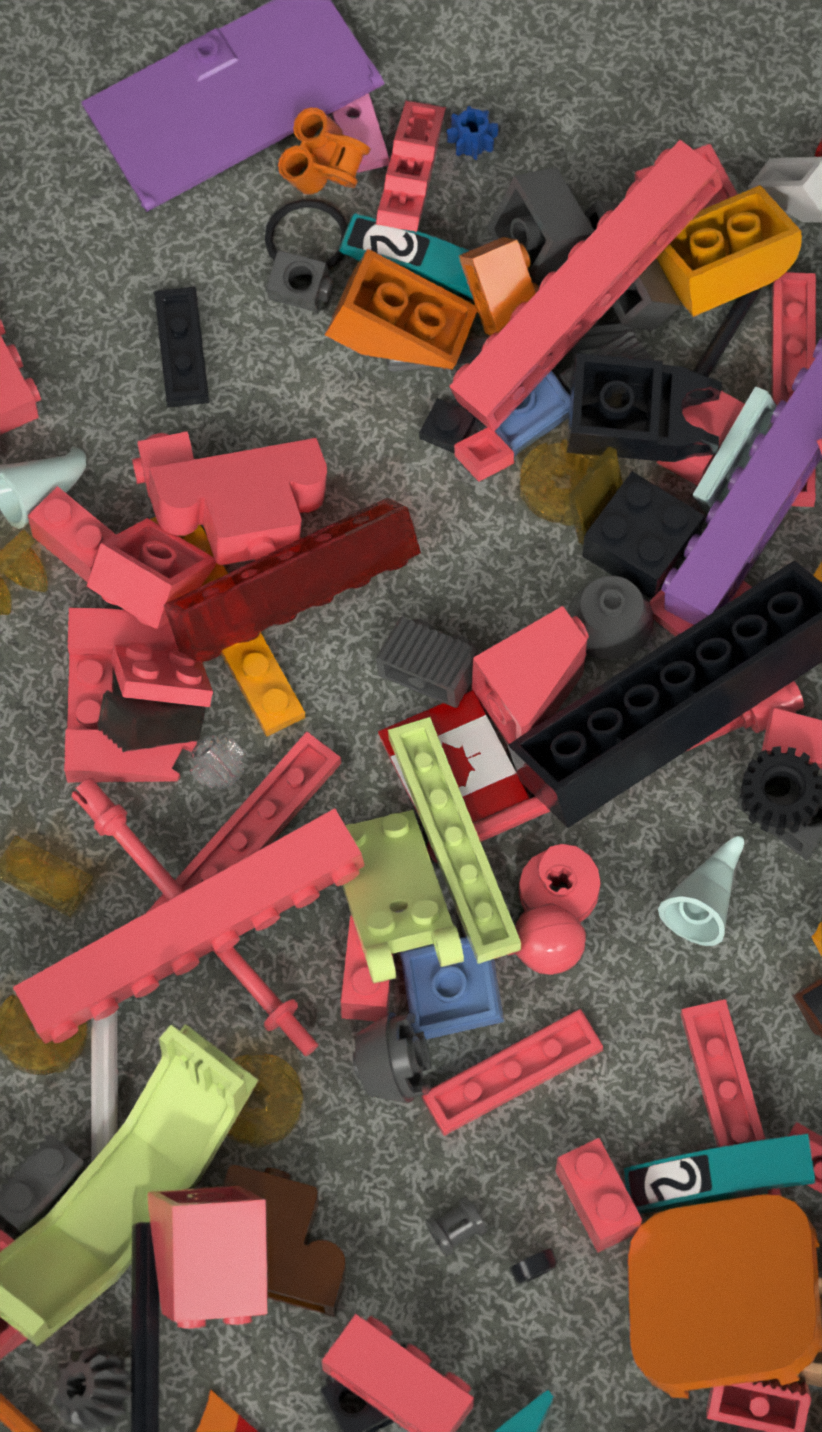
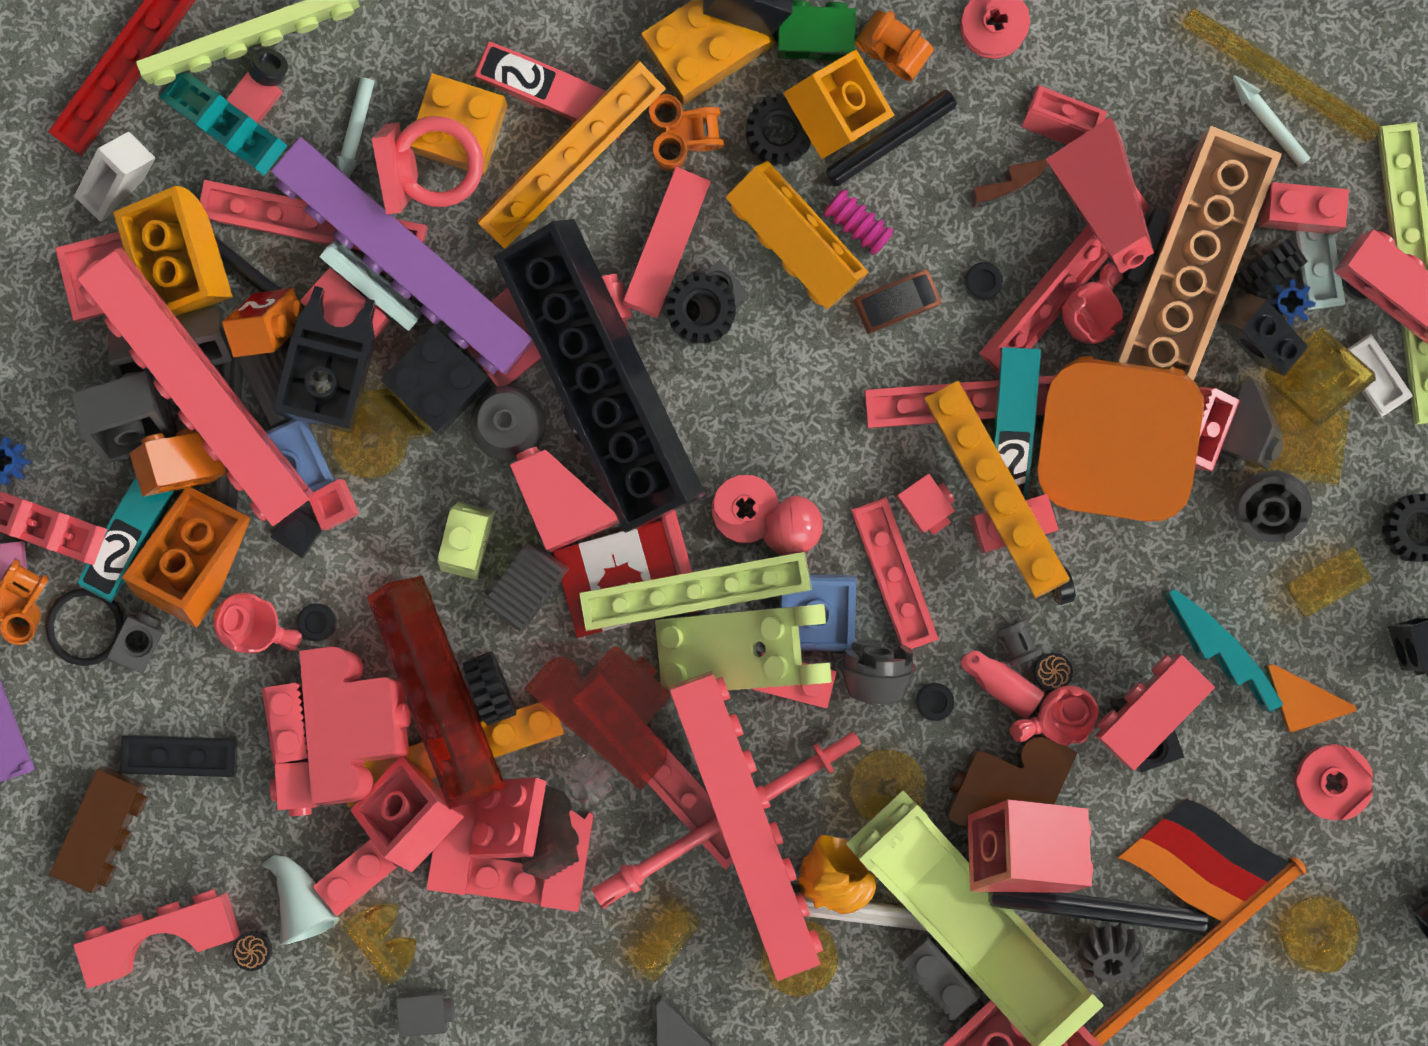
camera: 85 degrees left, 20 degrees up
light aqua hat [658,836,744,946] -> none
none -> reddish brown brick [49,767,148,893]
none -> coral hair [213,593,303,654]
none -> orange brick [222,288,303,358]
none -> coral brick [262,682,308,764]
none -> black tile [297,603,337,641]
none -> yellowish green torso [437,501,495,580]
none -> black tyre [462,651,517,726]
none -> clear red brick [525,646,671,791]
none -> light orange hair [798,835,876,914]
none -> coral brick [895,474,955,535]
none -> black tile [916,683,954,721]
none -> light orange plate [924,381,1070,599]
none -> coral piece [961,651,1045,719]
none -> coral hair [1009,685,1099,747]
none -> tile [1033,653,1073,691]

